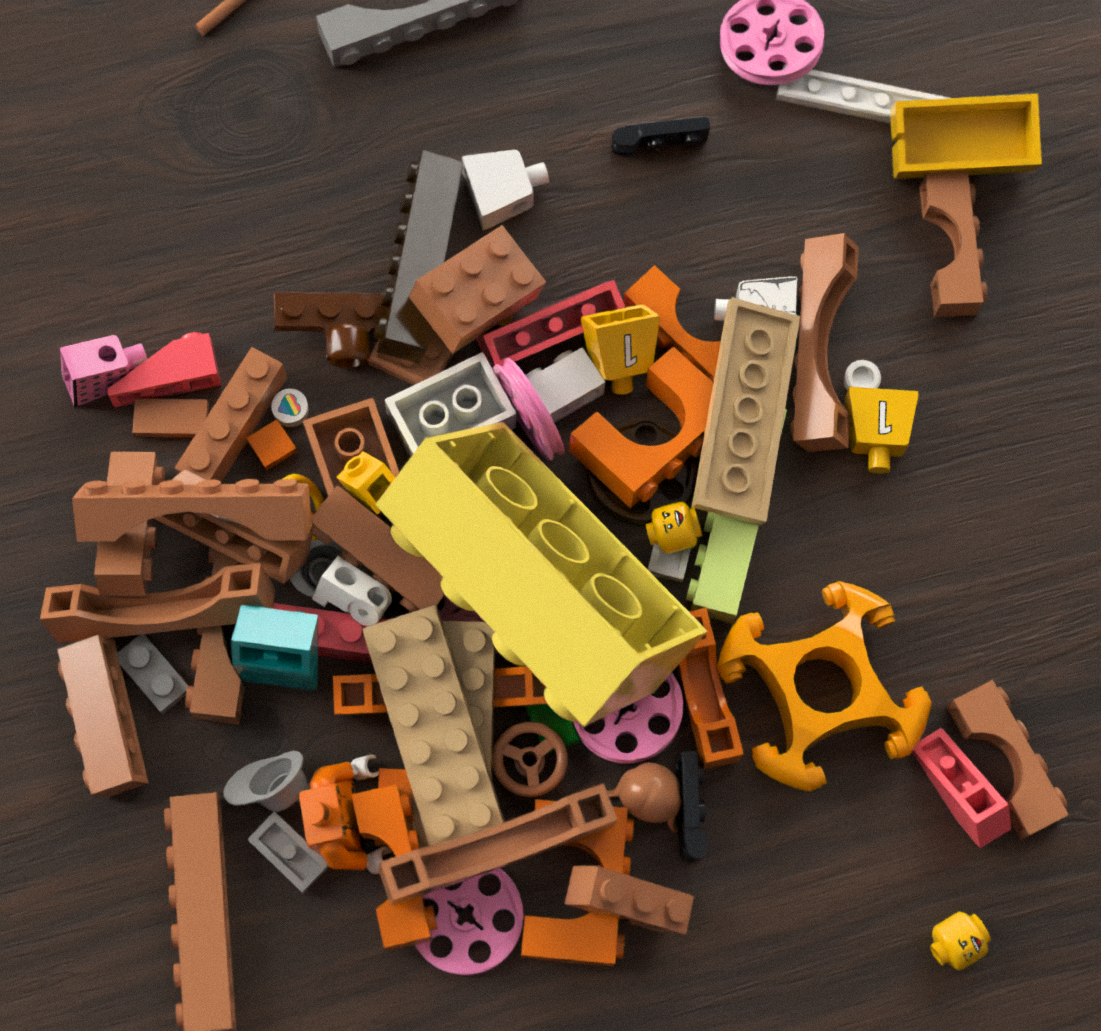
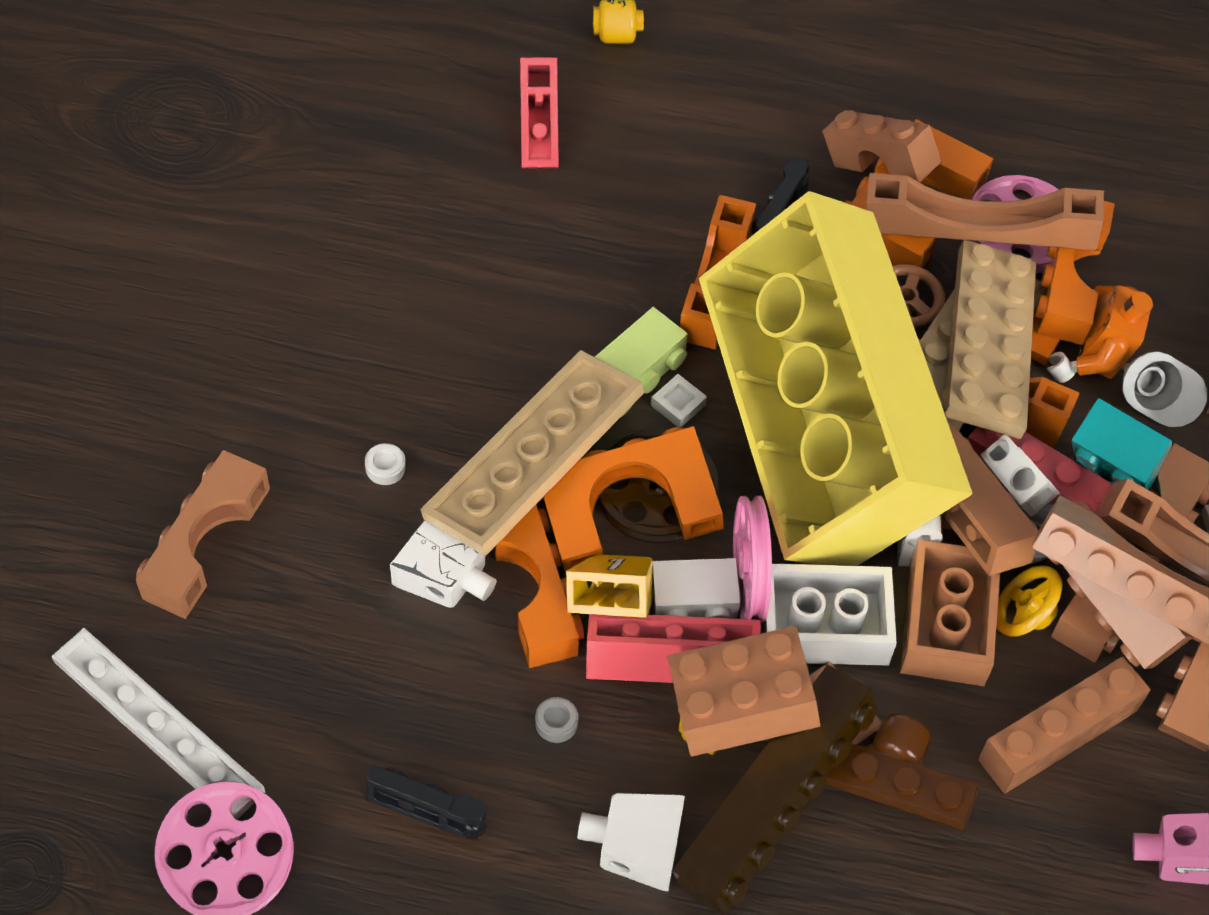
camera: 150 degrees left, 15 degrees down
coral slope [107,332,221,408] -> none
nougat tile [132,398,209,438] -> none
orange tile [246,419,297,471] -> none
light grey plate [247,811,329,894] -> none
white tile [271,389,309,427] -> none
yellow brick [337,452,395,515] -> none
yellow head [646,502,702,554] -> none
light orange piece [717,581,932,792] -> none
nougat arch [790,233,859,452] -> none
yellow torso [844,387,918,474] -> none
yellow piece [890,94,1042,179] -> none
nougat arch [946,680,1069,841] -> none
none -> light grey tile [535,697,578,743]

